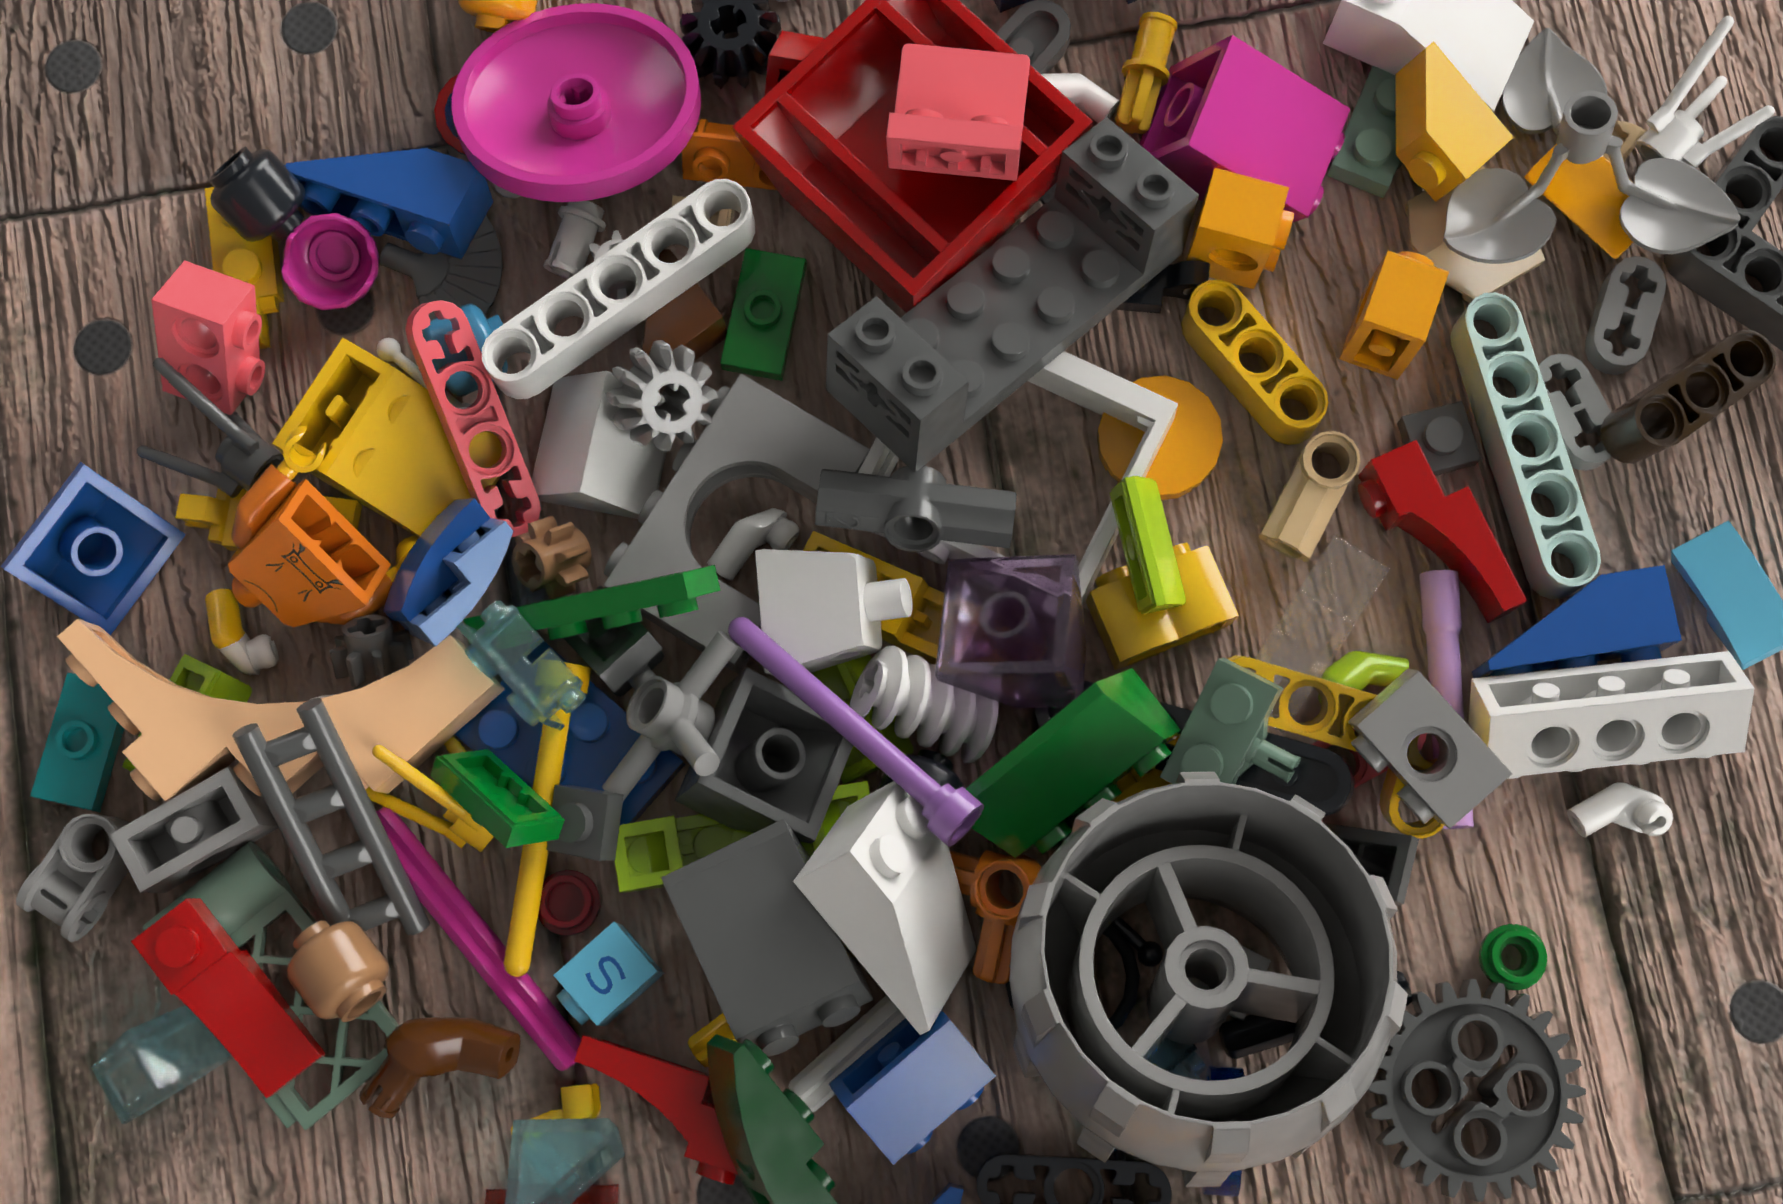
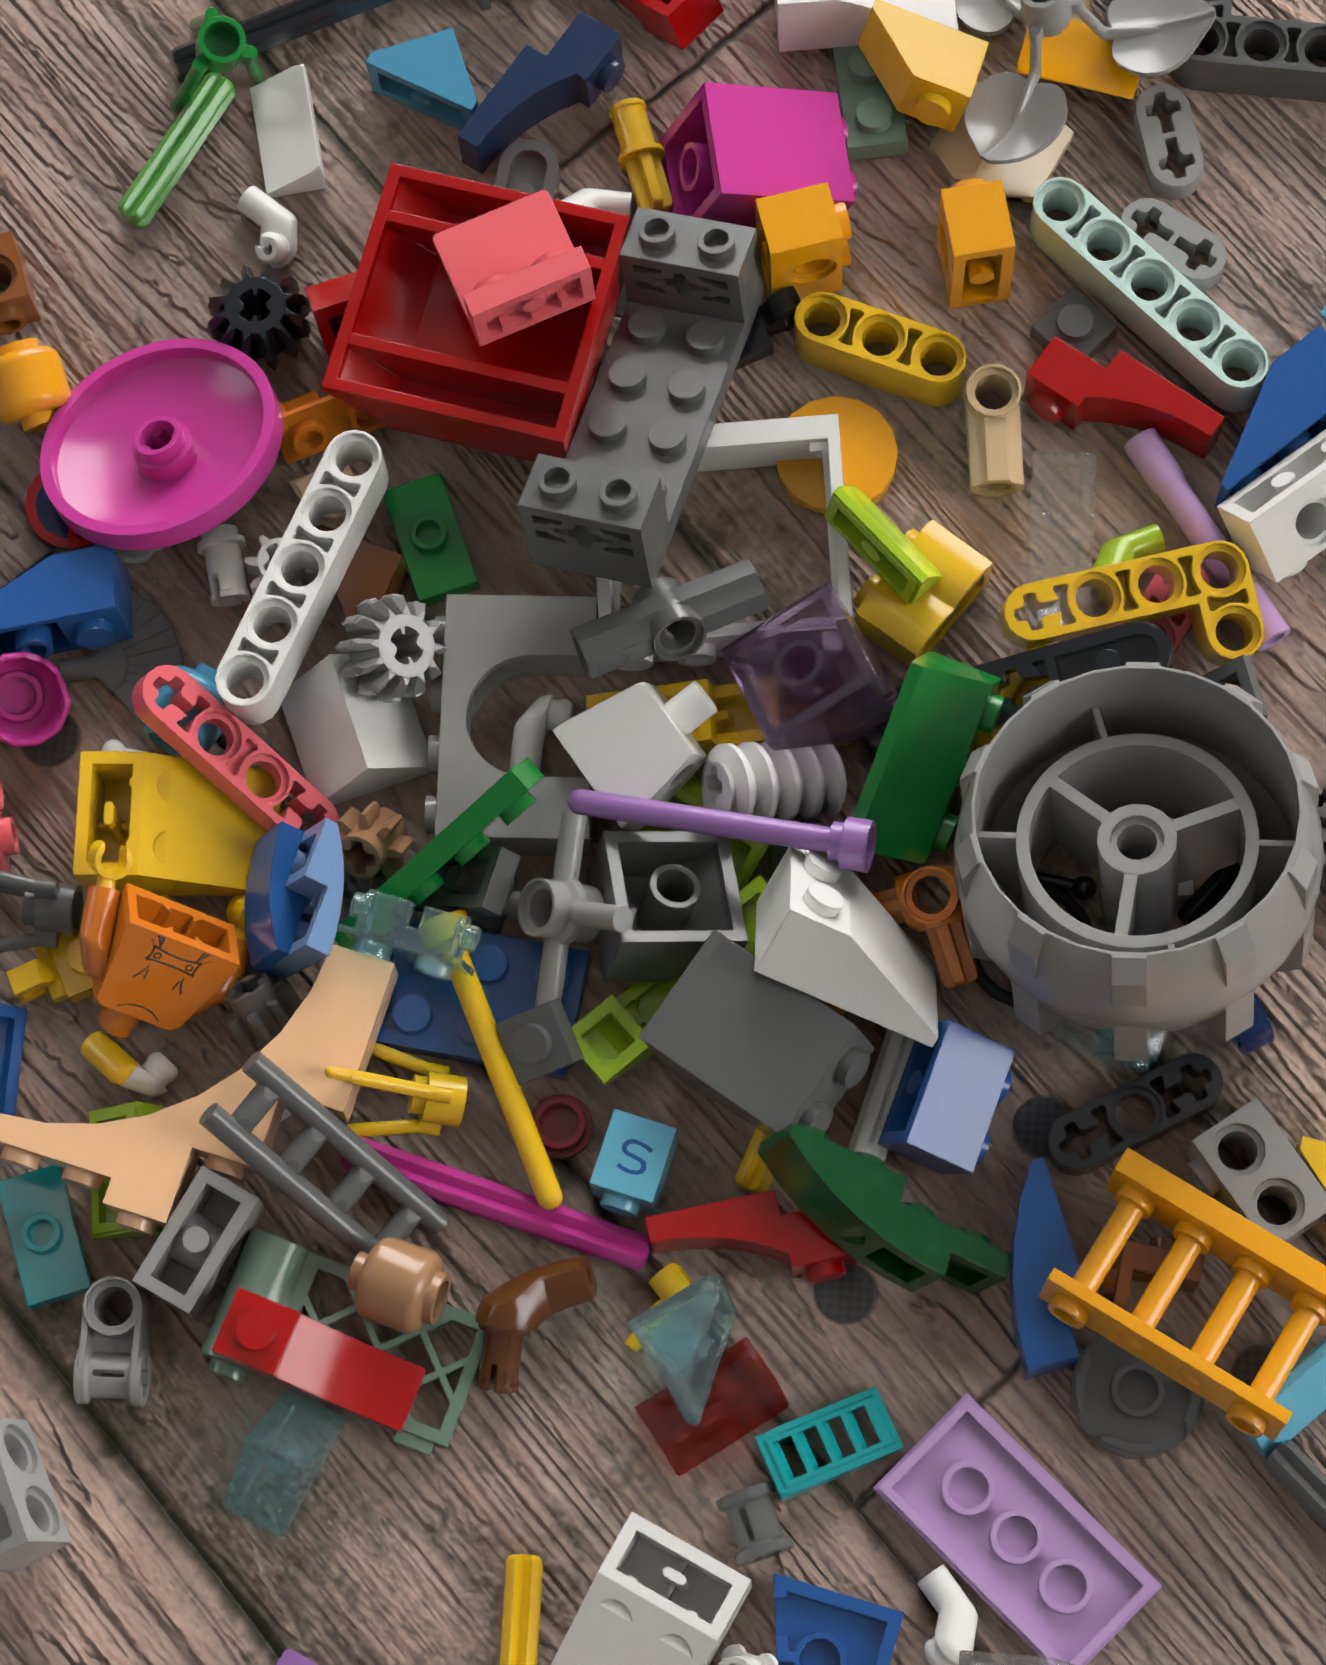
camera: 25 degrees left, 5 degrees down
green plate [430,749,565,848] -> none
sand green plate [1160,657,1301,785] -> none
light grey brick [1348,668,1512,829] -> none
dark brown beam [1601,330,1776,464] -> none

